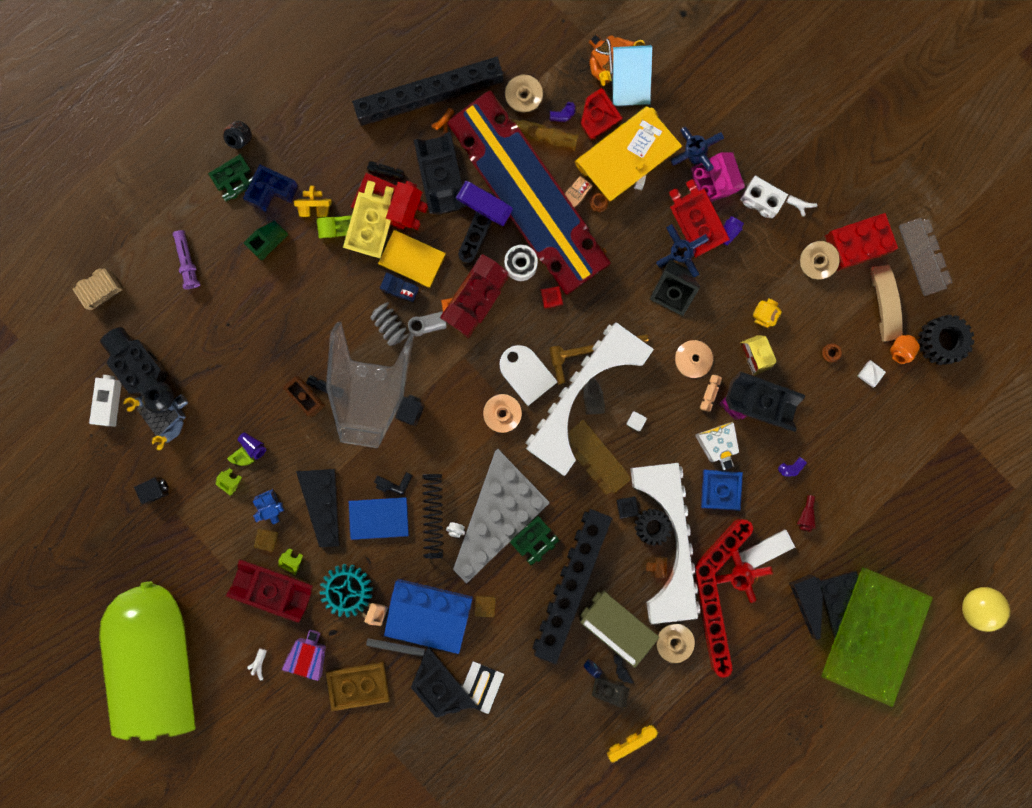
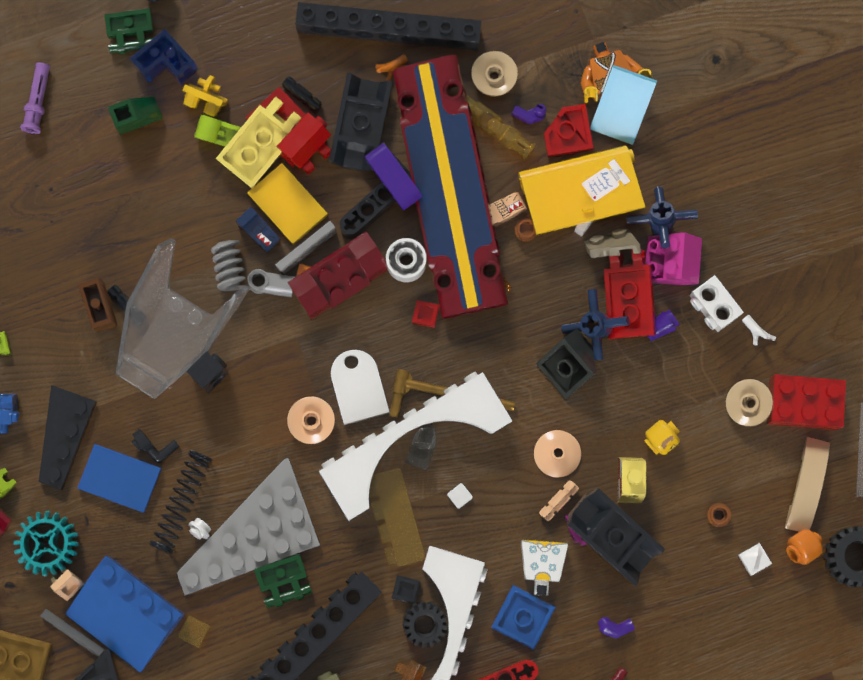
camera: 30 degrees right, 5 degrees down
dark purple cone [237,432,266,460] -> none
none -> light grey tile [275,221,336,275]
none -> dark tan wing [584,229,641,258]

